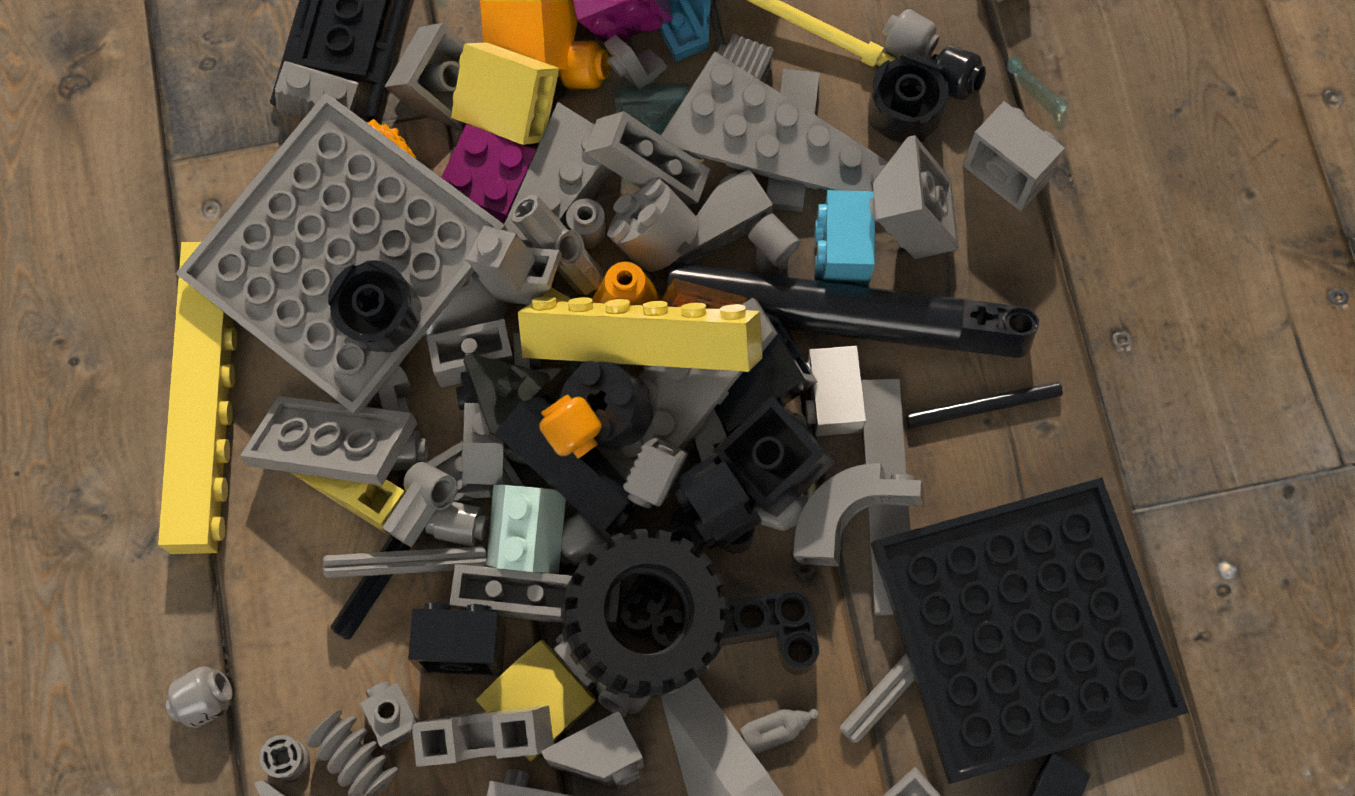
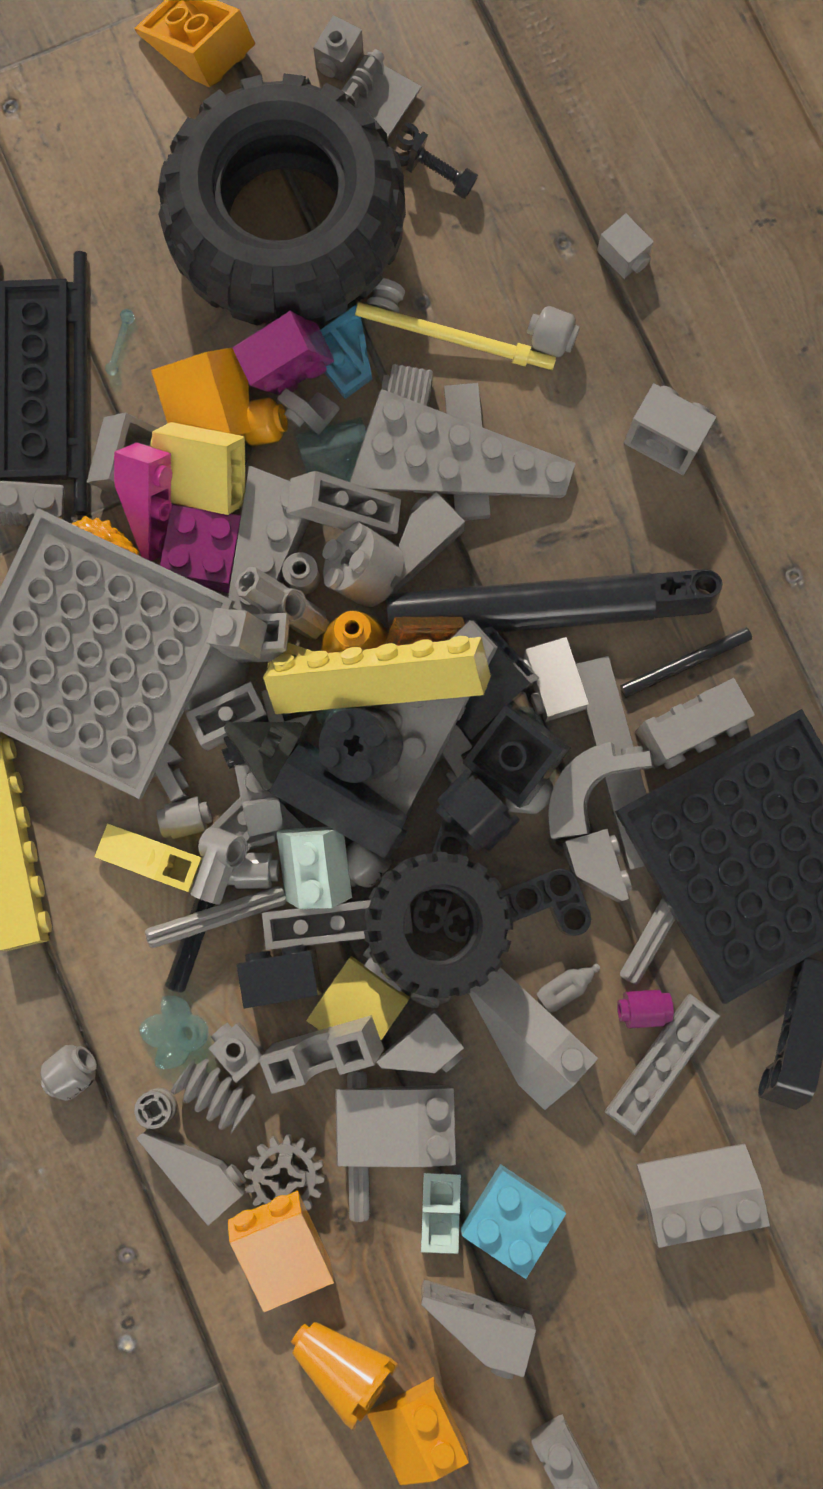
camera: 10 degrees left, 10 degrees up
light grey plate [240,396,417,486] -> none
black brick [328,260,422,353] -> none
light orange head [539,394,602,459] -> none
light grey brick [623,437,689,508] -> none
light grey piece [748,214,800,275] -> none
medium azure brick [814,190,875,287] -> none
black brick [868,54,949,142] -> none
light grey slope [870,135,959,259] -> none
black head [931,45,986,100] -> none
clear light blue hinge [1007,57,1069,112] -> none
none -> dark pink slope [114,443,172,561]
none -> clear light blue plate [139,996,209,1069]
none -> light grey slope [562,829,632,902]
none -> magenta brick [617,990,674,1029]
none -> light grey wedge [635,678,755,770]

